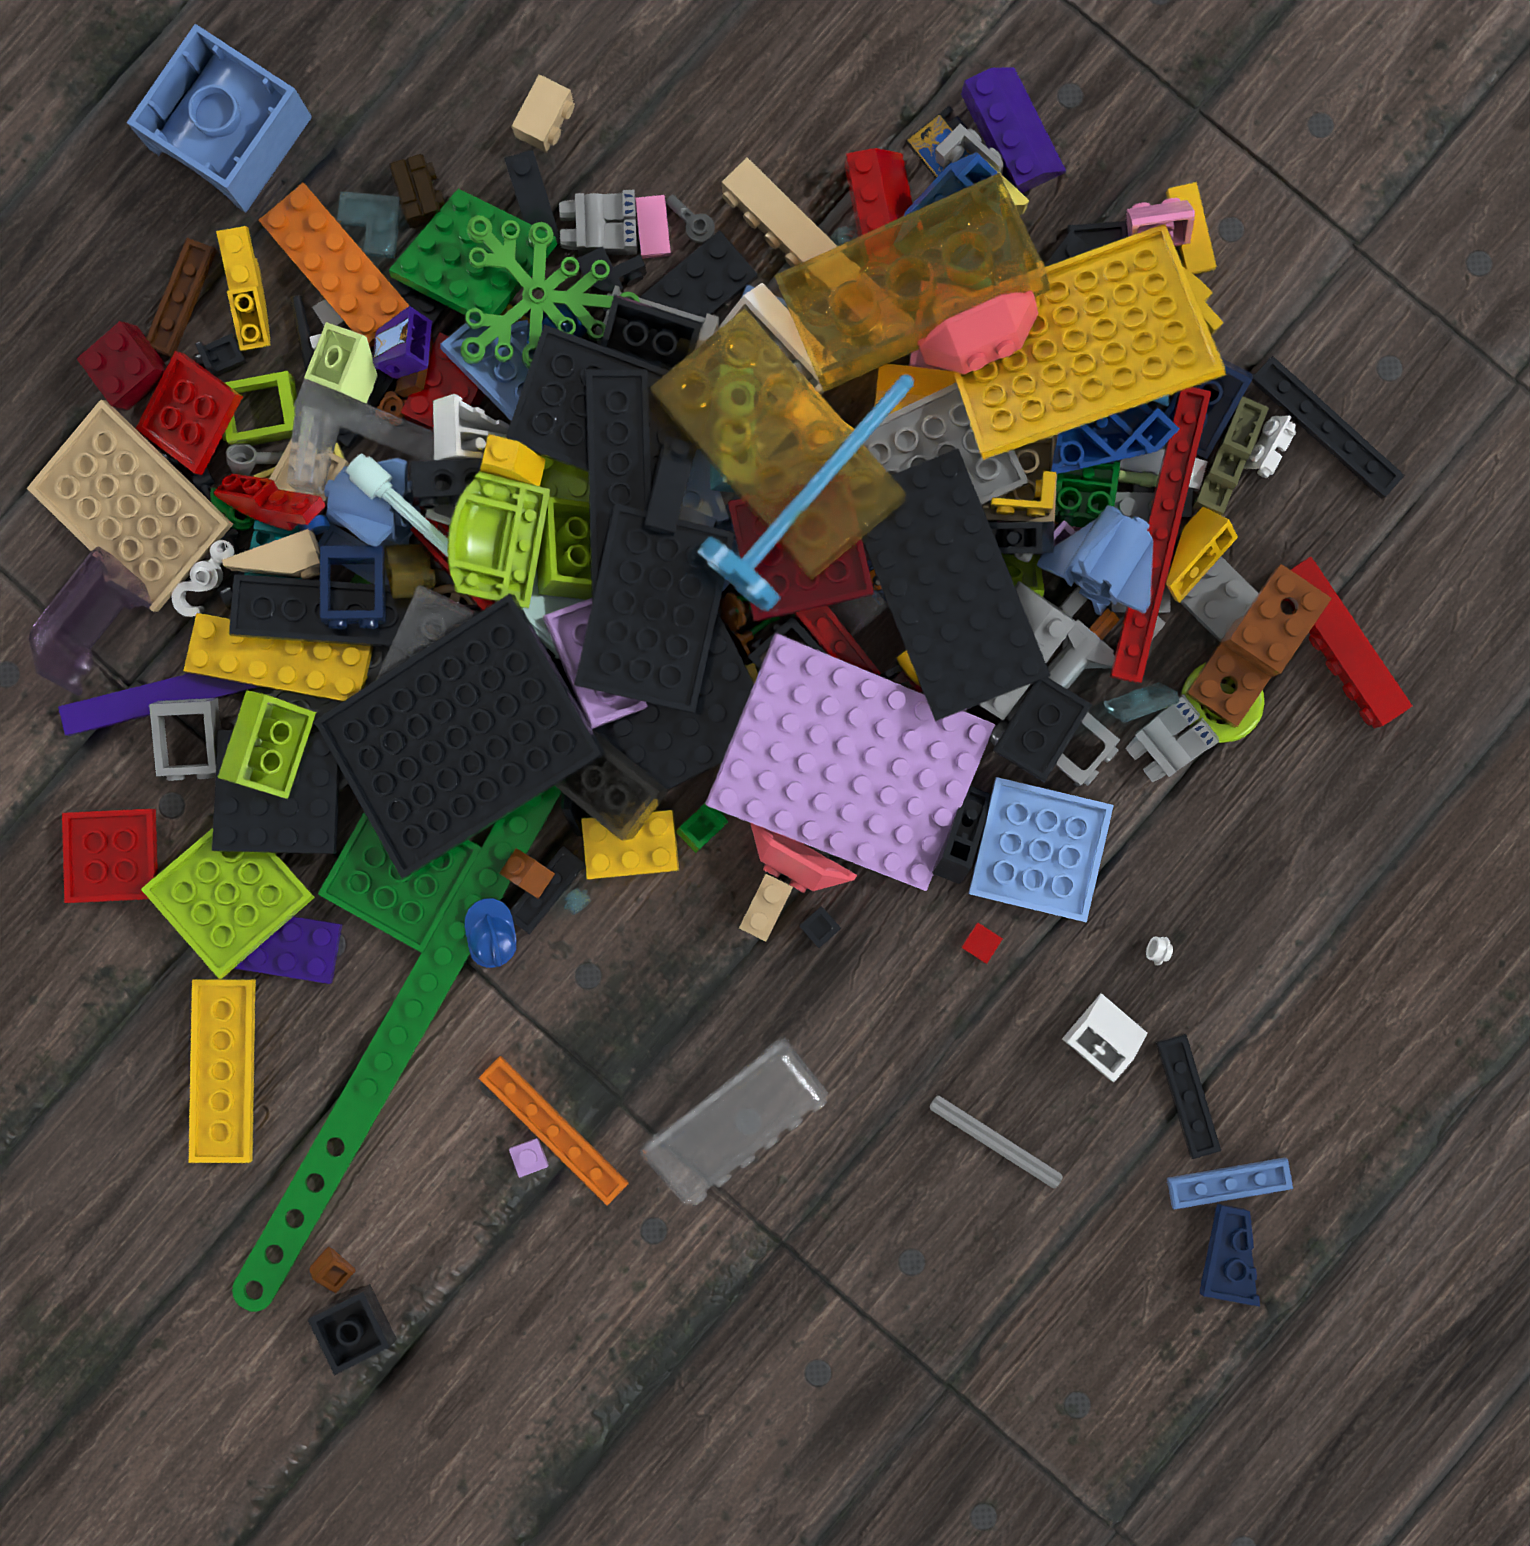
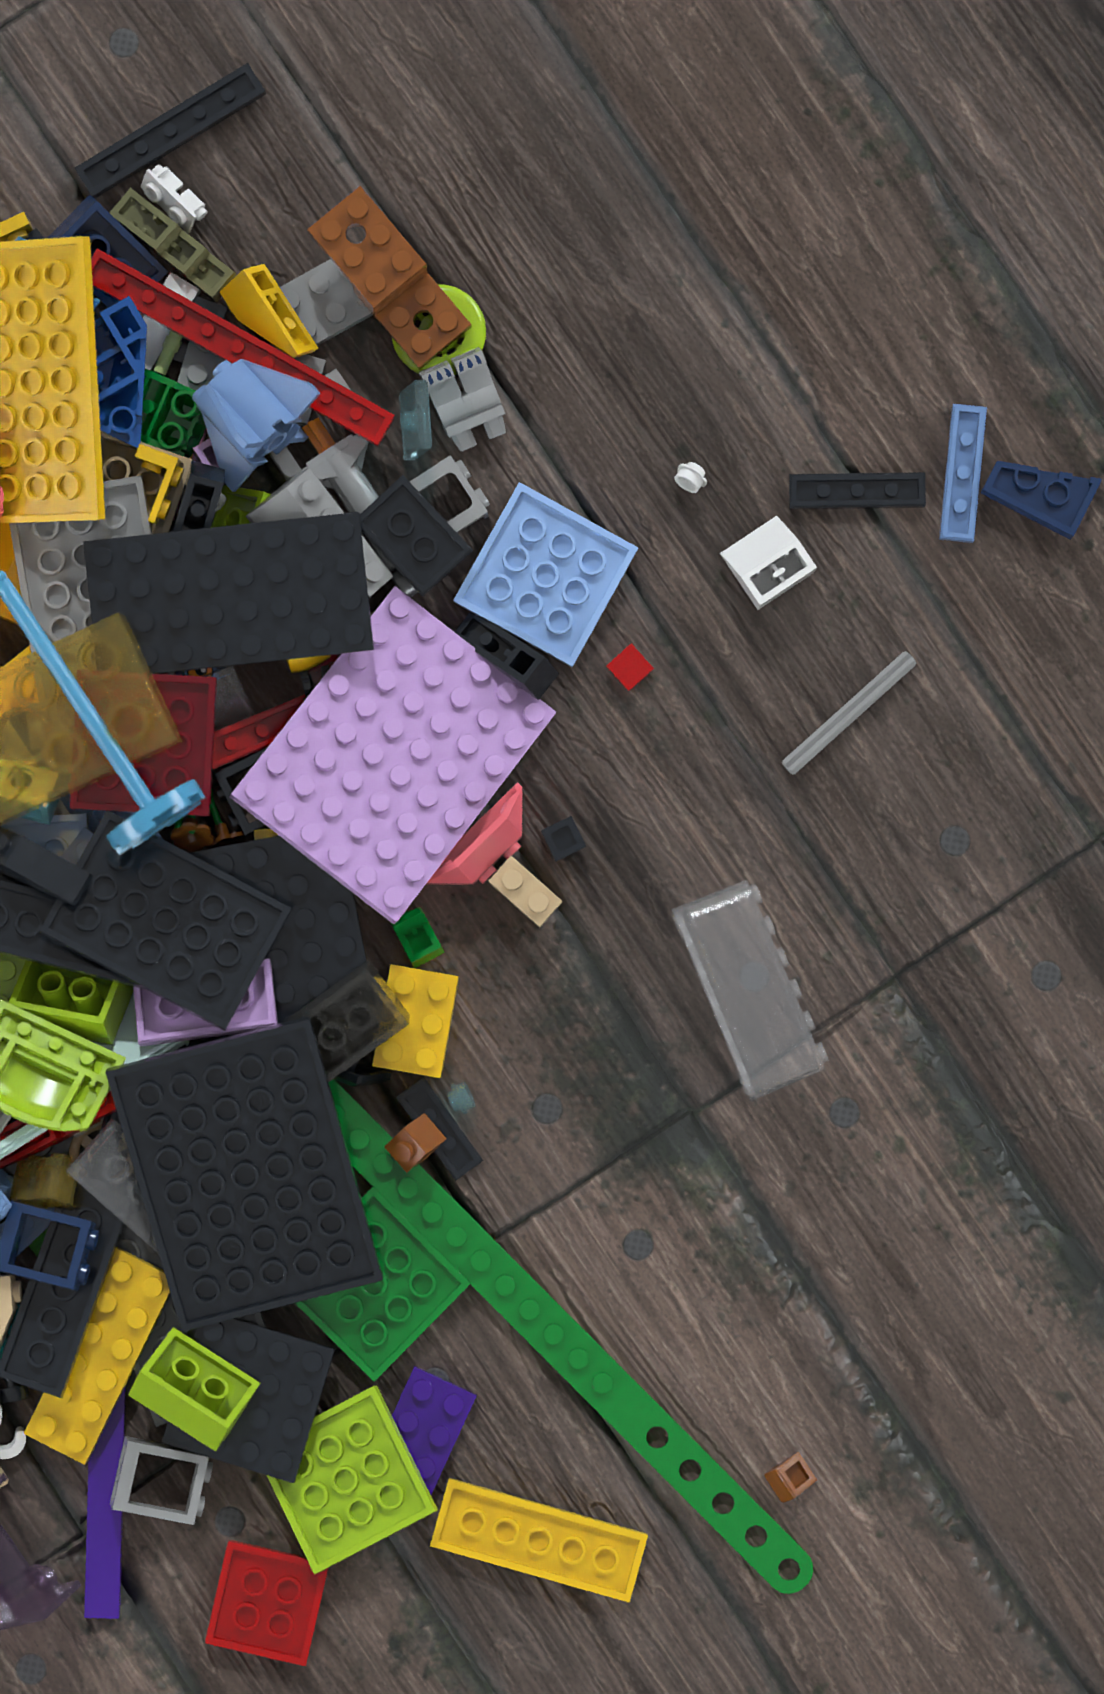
camera: 75 degrees left, 0 degrees up
black brick [307,1284,397,1376] -> none
blue piece [465,898,517,968] -> none
orange tile [478,1056,629,1205] -> none
lavender plate [509,1138,549,1178] -> none
red brick [1283,557,1413,728] -> none

